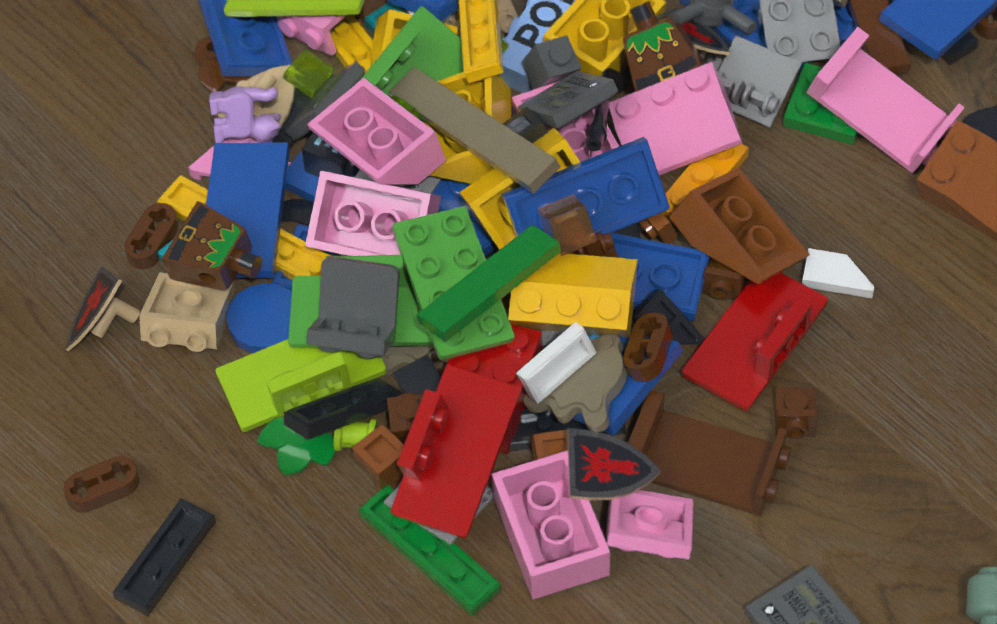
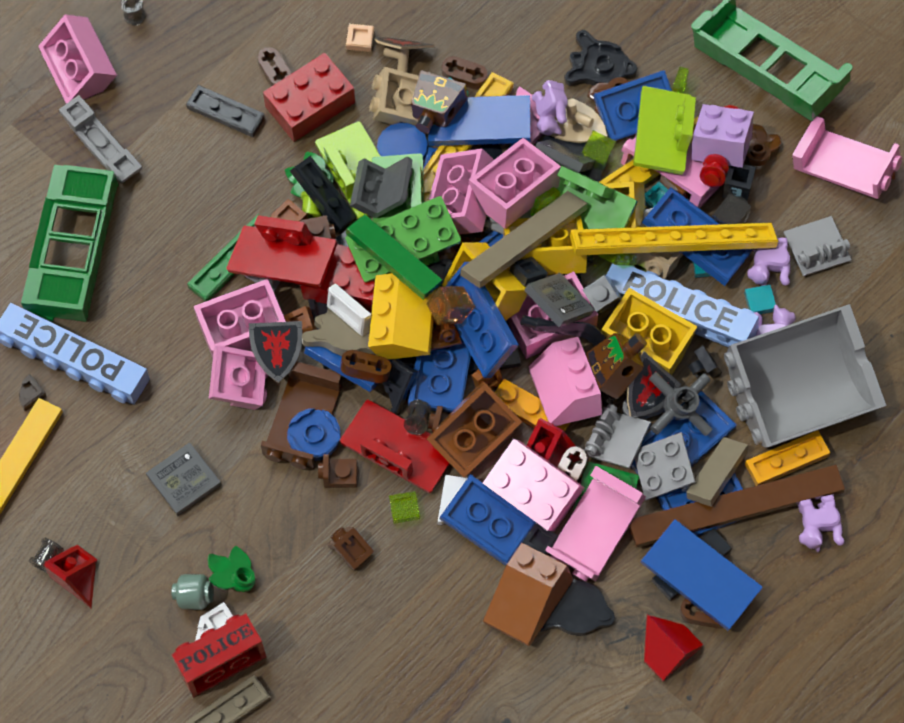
camera: 85 degrees right, 10 degrees up
none -> green plate [208,546,255,592]
none -> brick [263,53,356,142]
none -> blue tile [287,408,340,461]
none -> reddish brown bracket [327,527,374,570]
none -> light nougat tile [346,24,374,52]
none -> clear neon green tile [389,491,420,524]
none -> clear smoke bush [404,399,431,435]
none -> blue tile [439,474,536,566]
none -> brick [483,439,585,532]
none -> black tile [522,522,559,556]
none -> red slope [526,418,581,467]
none -> beam [557,447,589,483]
none -> black tile [564,30,637,86]

